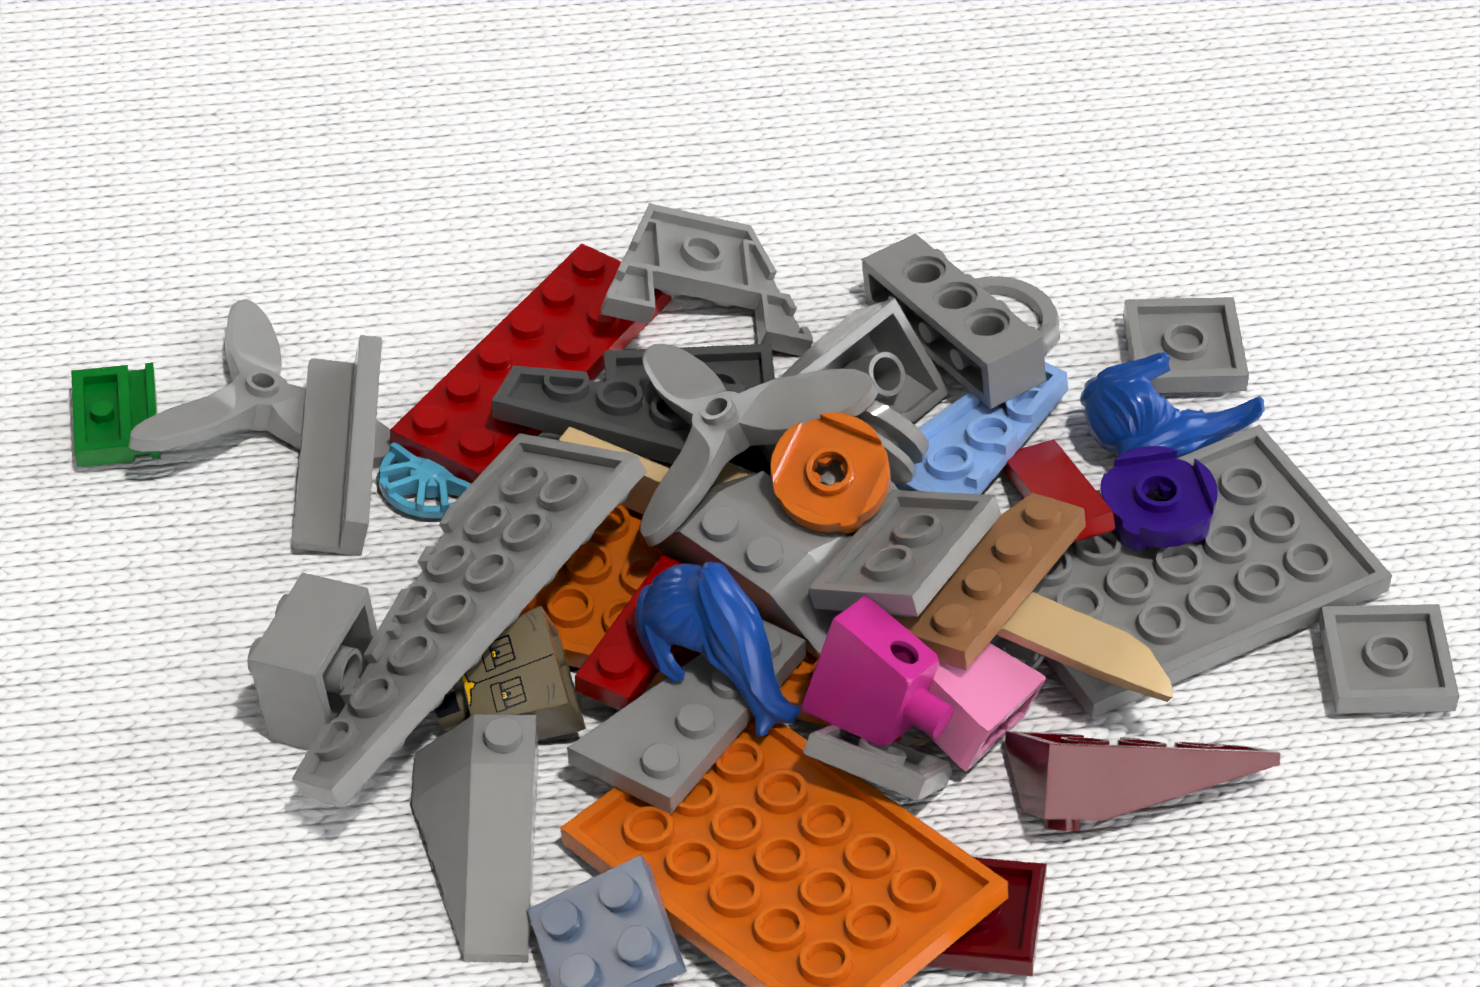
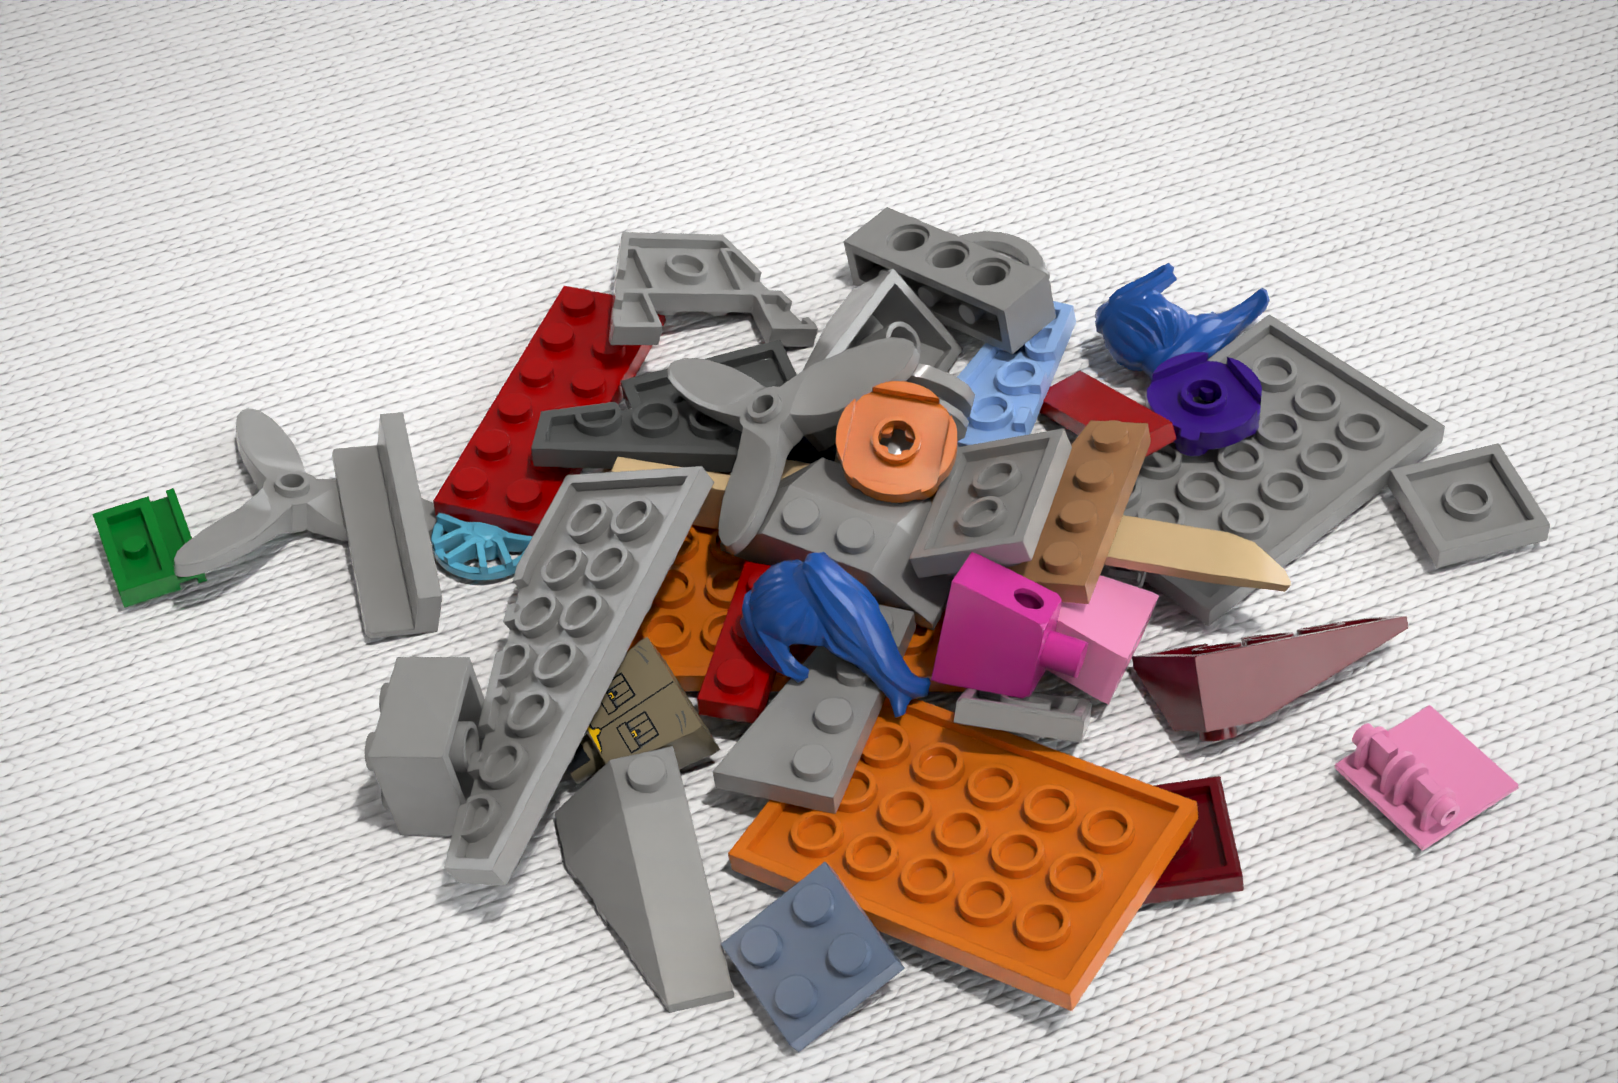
camera: 10 degrees left, 0 degrees up
light grey plate [1123,297,1249,393] -> none
none -> bright pink hinge [1335,705,1519,851]

